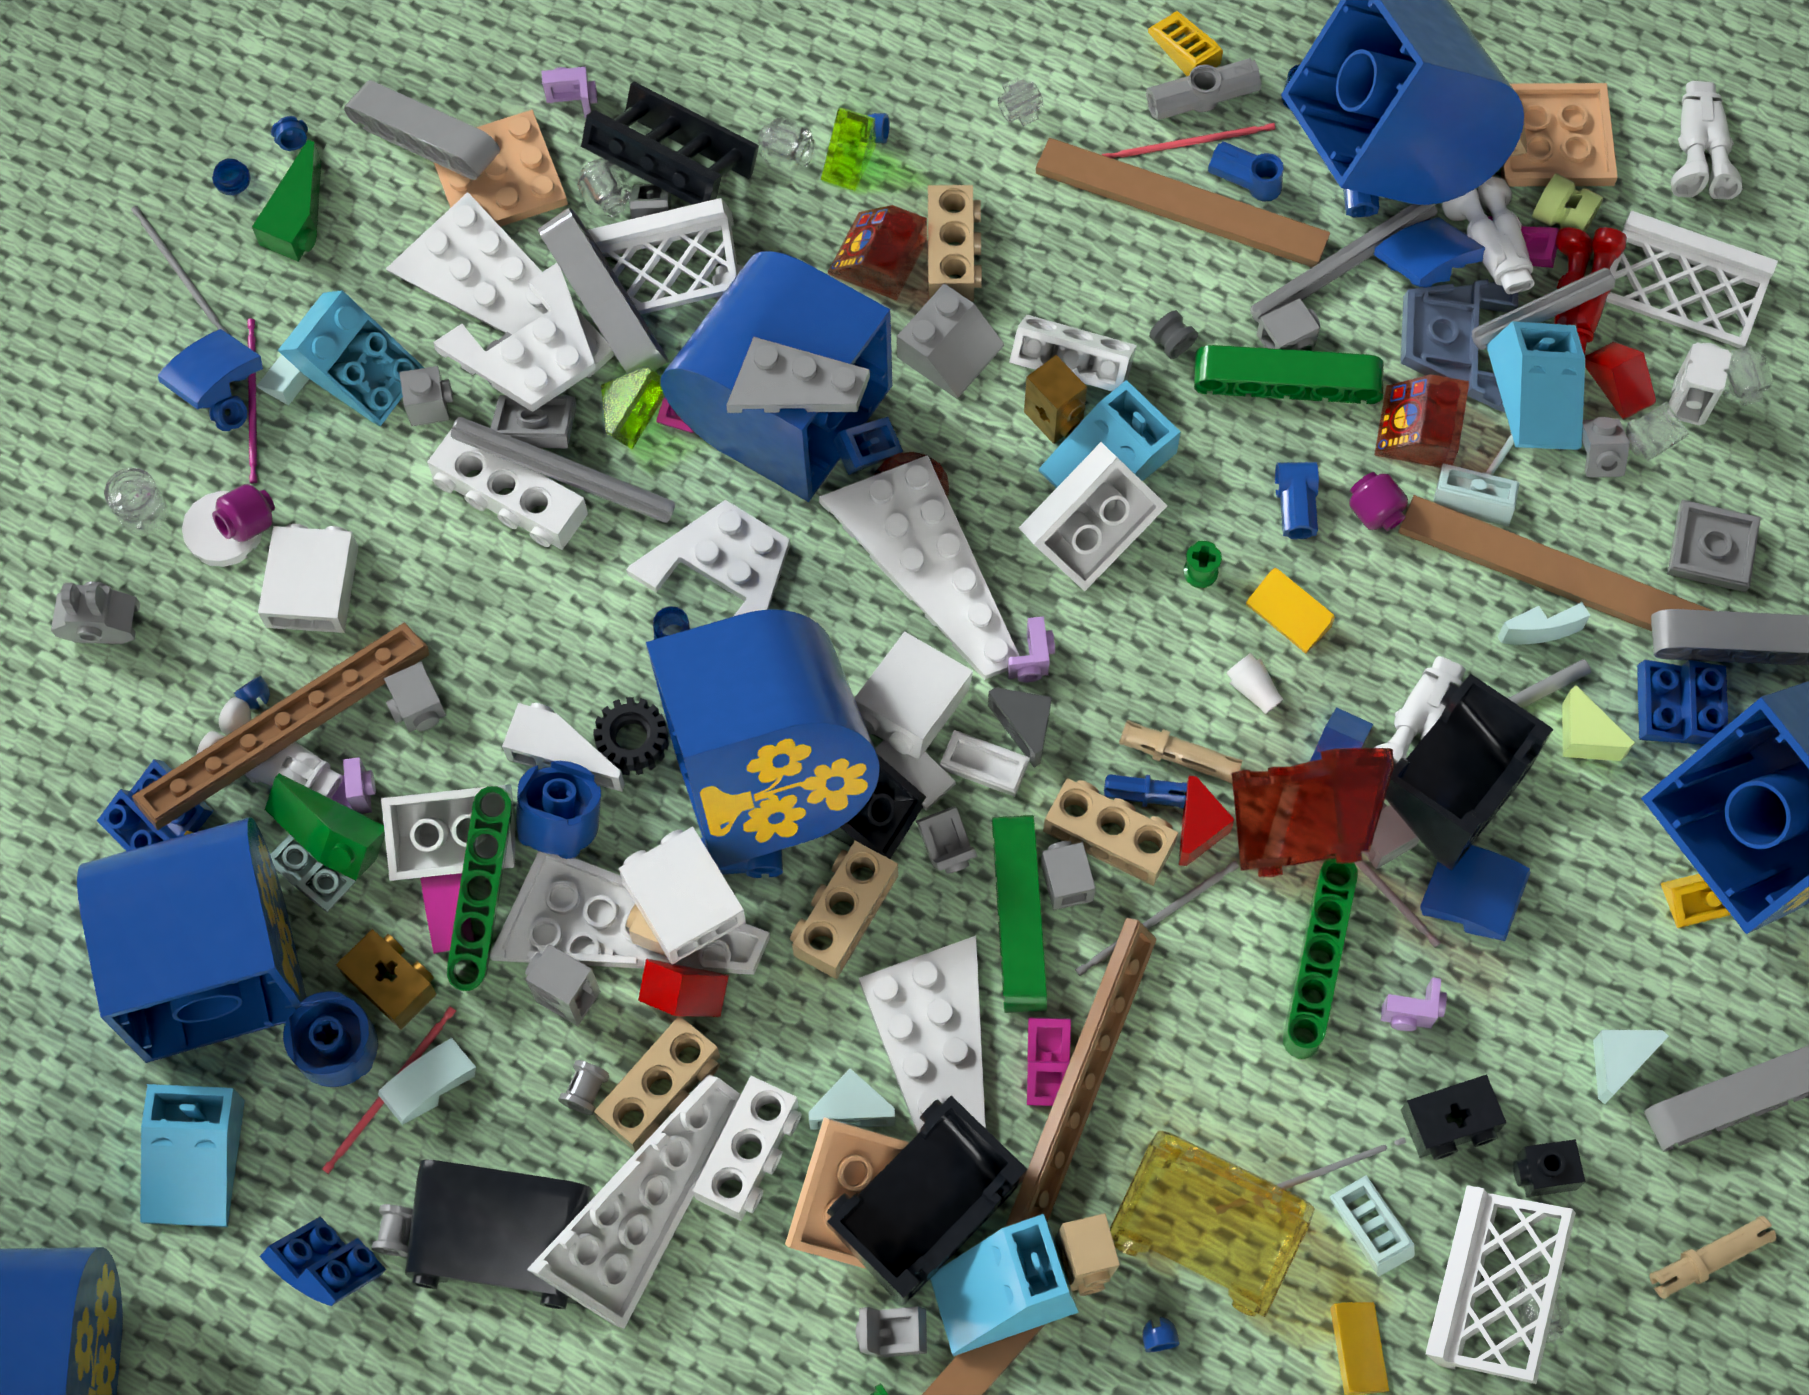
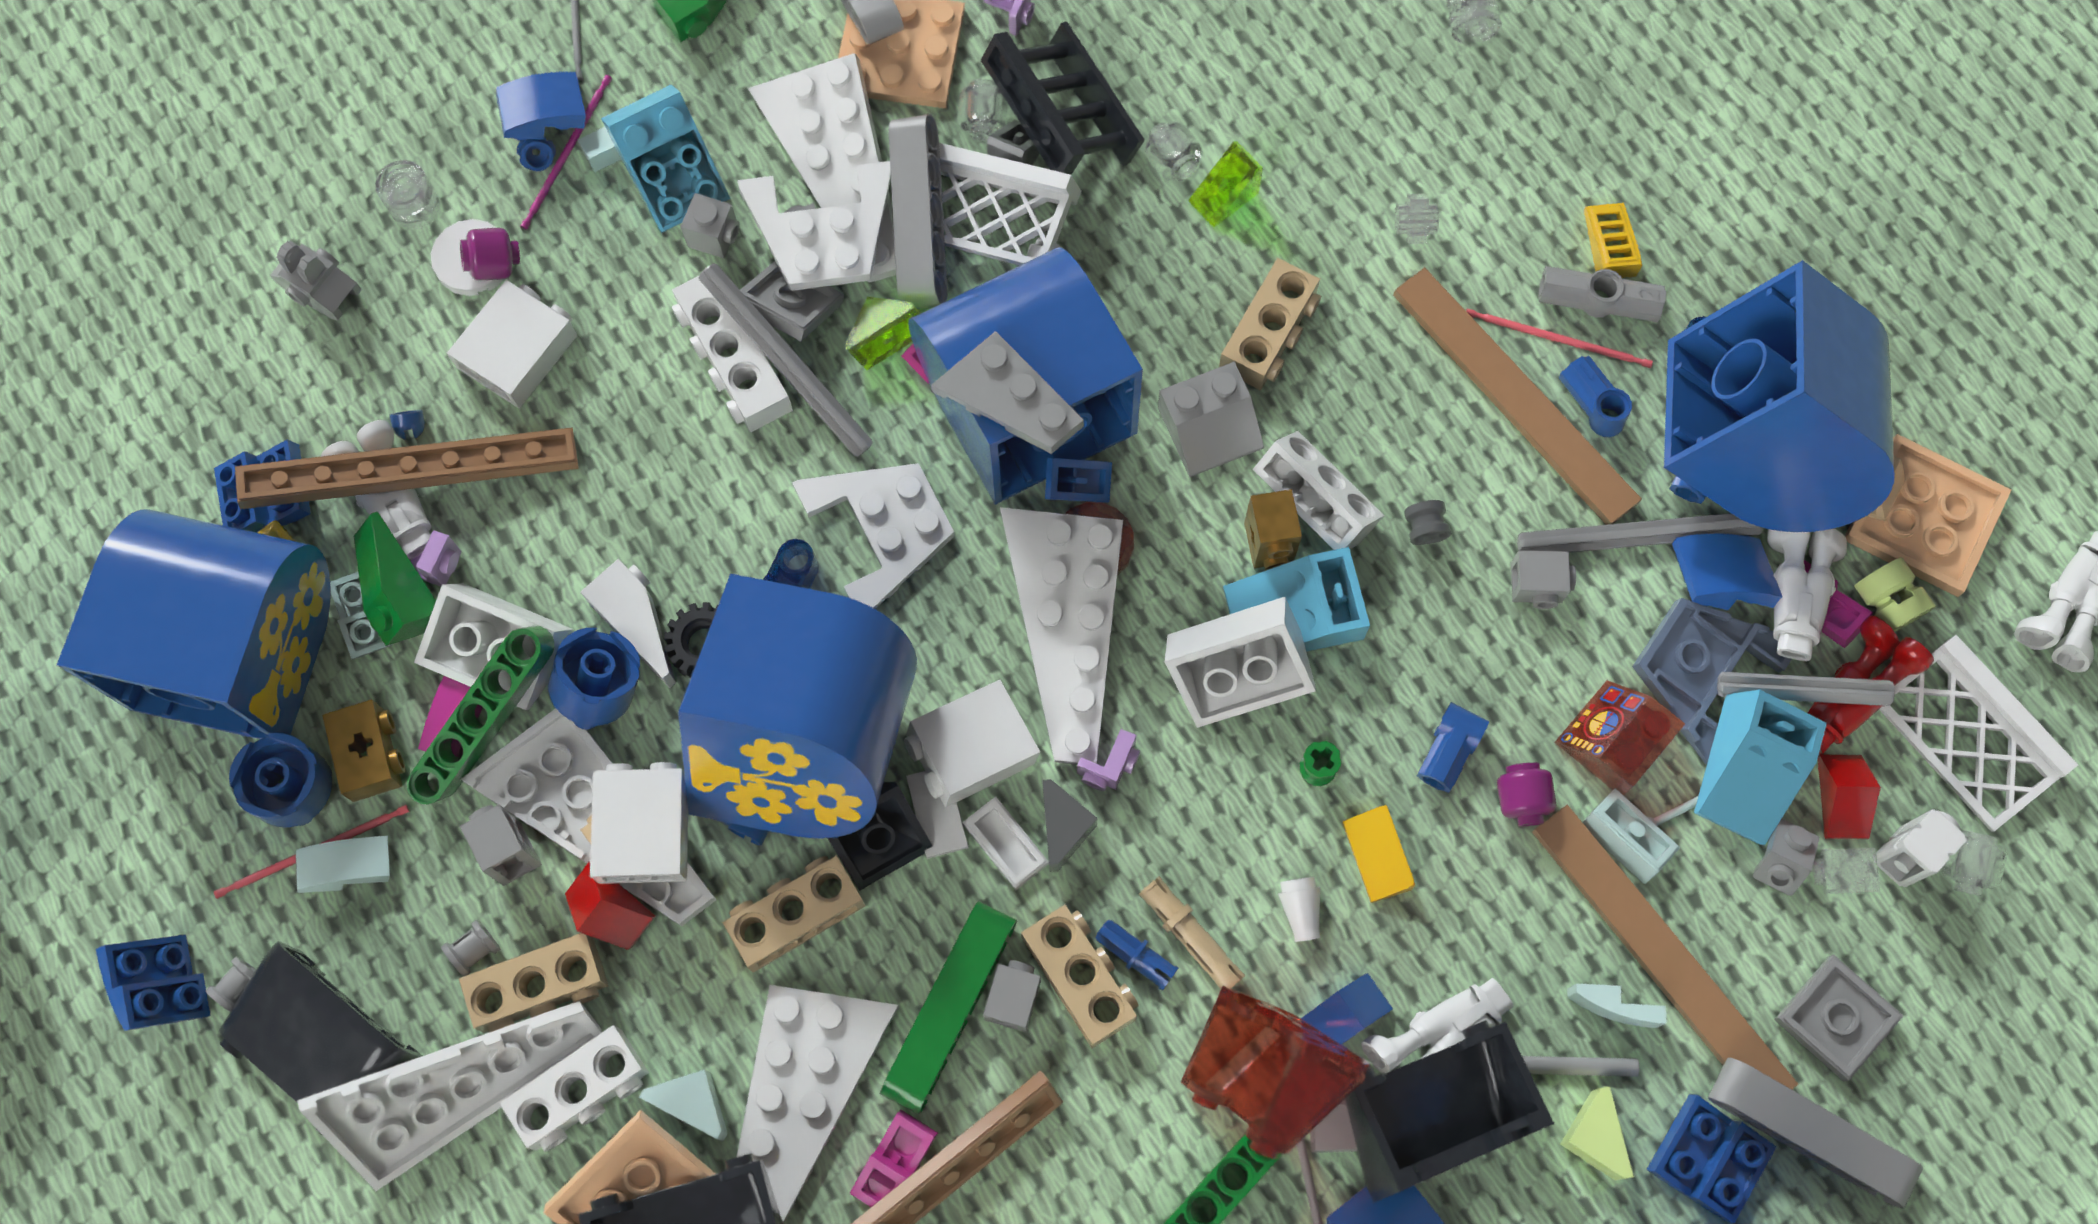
camera: 30 degrees right, 5 degrees up
medium azure slope [140,1084,245,1227] -> none
light grey brick [384,662,446,732] -> none
clear red slope [828,205,927,301] -> none
blue hinge [861,113,890,144] -> none
light grey bracket [916,806,977,874] -> none
light grey piece [1075,861,1239,976] -> none
red slope [1178,776,1235,866] -> none
green beam [1194,345,1384,404] -> none

